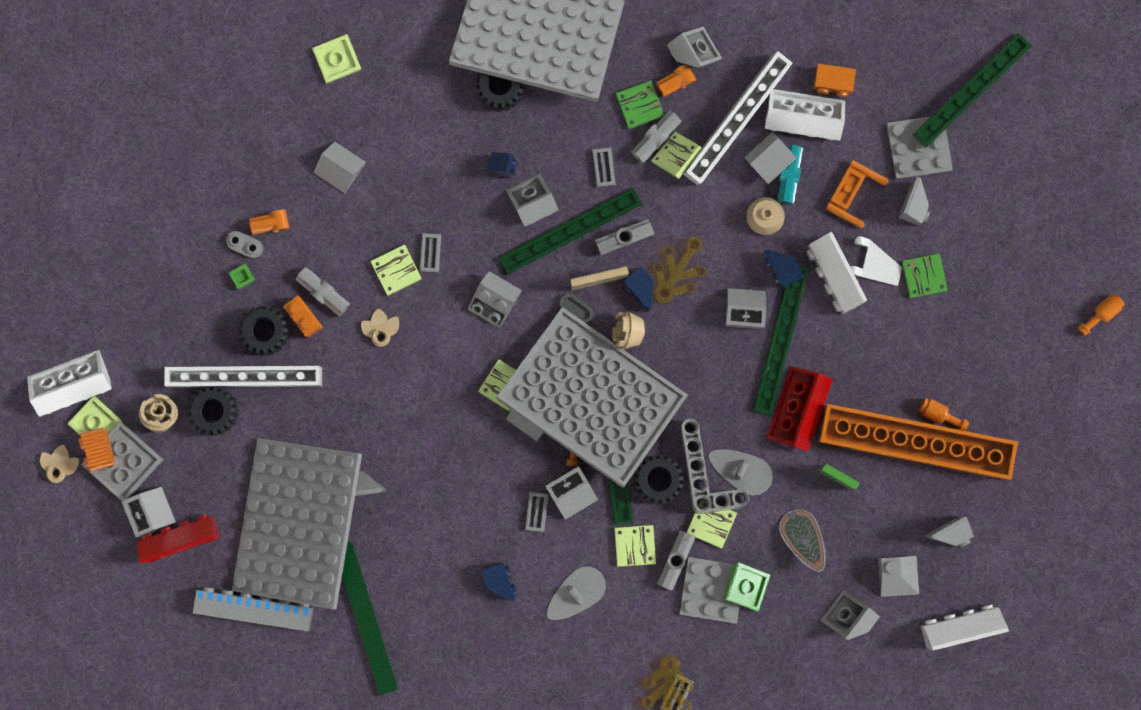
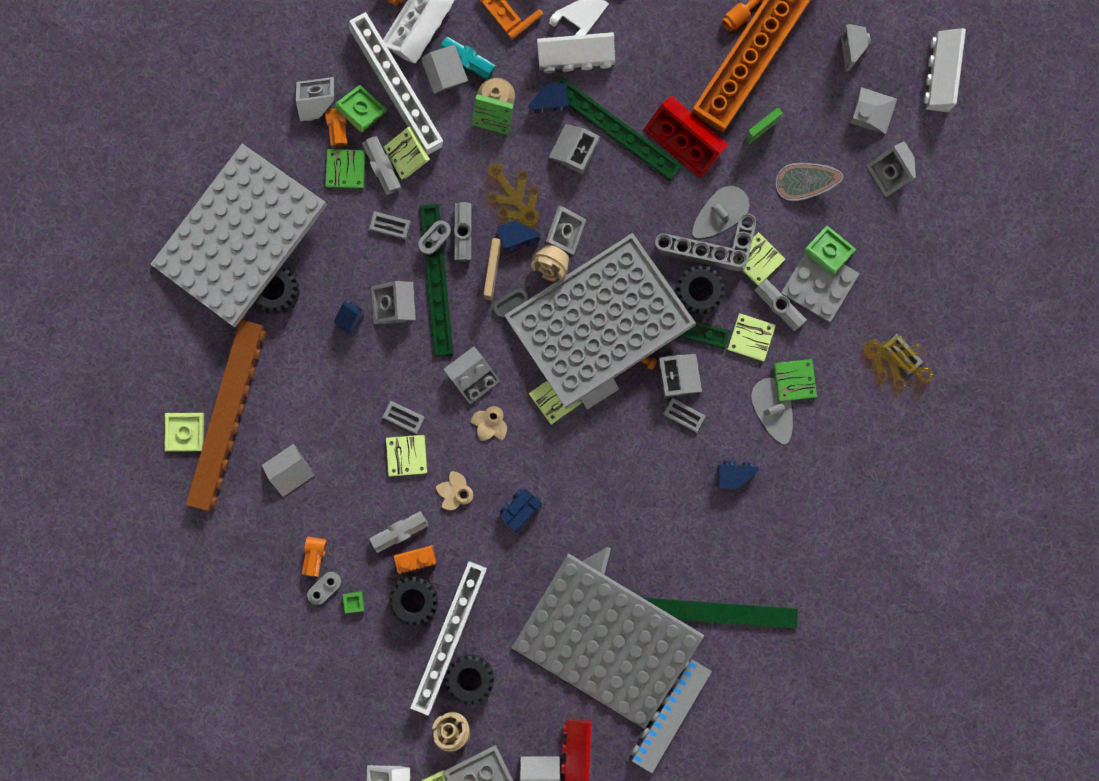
camera: 65 degrees left, 0 degrees up
none -> dark orange brick [186,320,267,511]
none -> bright green tile [334,85,387,132]
none -> light grey plate [419,221,451,255]
none -> tan plate [470,406,507,441]
none -> bright green tile [472,94,514,135]
none -> dark blue brick [499,488,542,532]
none -> light grey slope [546,206,586,255]
none -> bright green tile [773,359,817,402]

